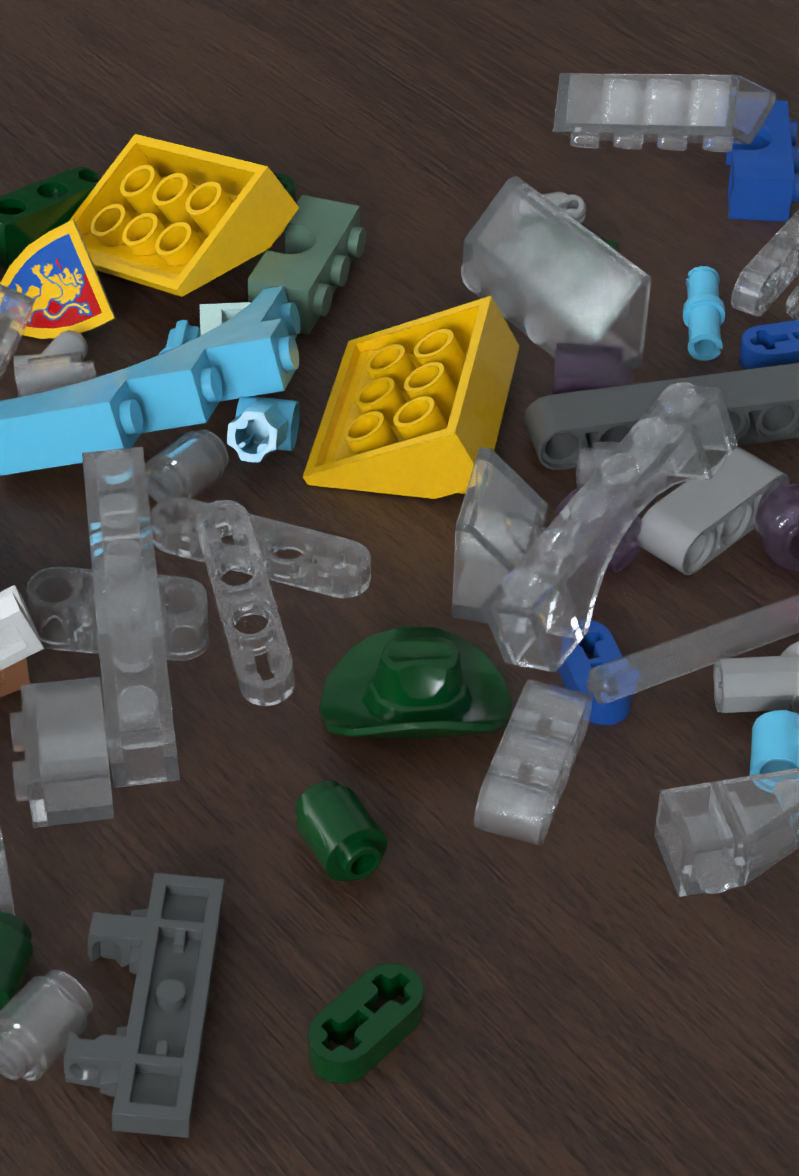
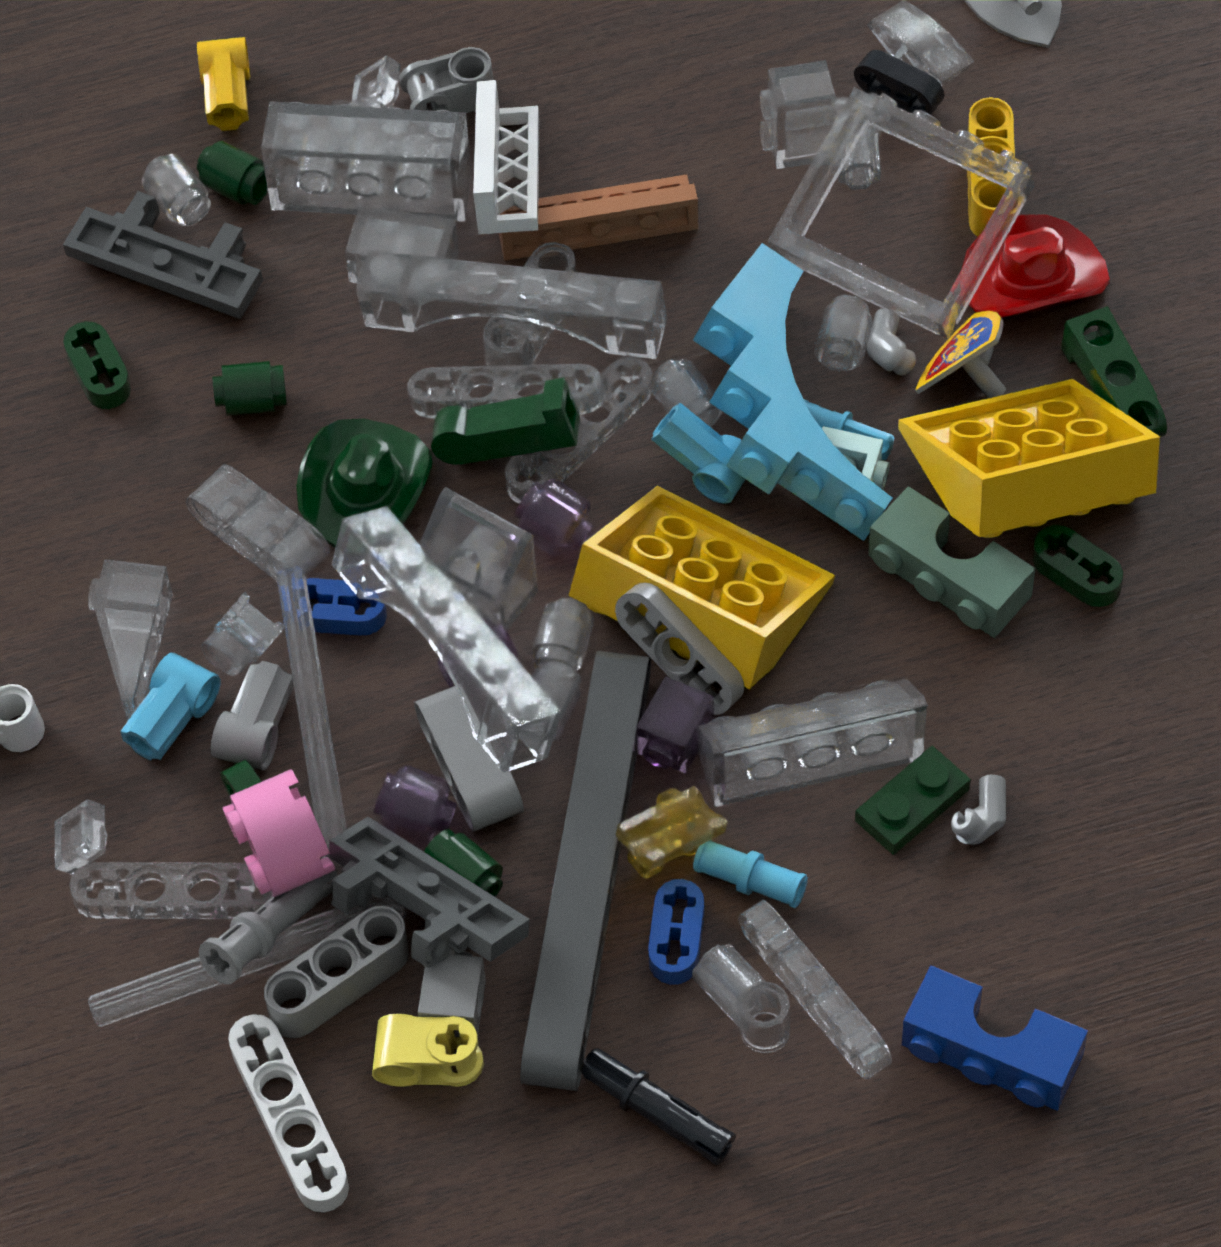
camera: 115 degrees right, 15 degrees up
clear slope [553,73,776,152] -> none
none -> clear piece [201,592,285,676]
none -> dark green leg [431,377,580,465]
none -> clear purple head [514,479,594,556]
none -> clear brick [531,598,595,680]
none -> light grey beam [615,583,744,715]
none -> clear yellow hips [615,786,728,879]

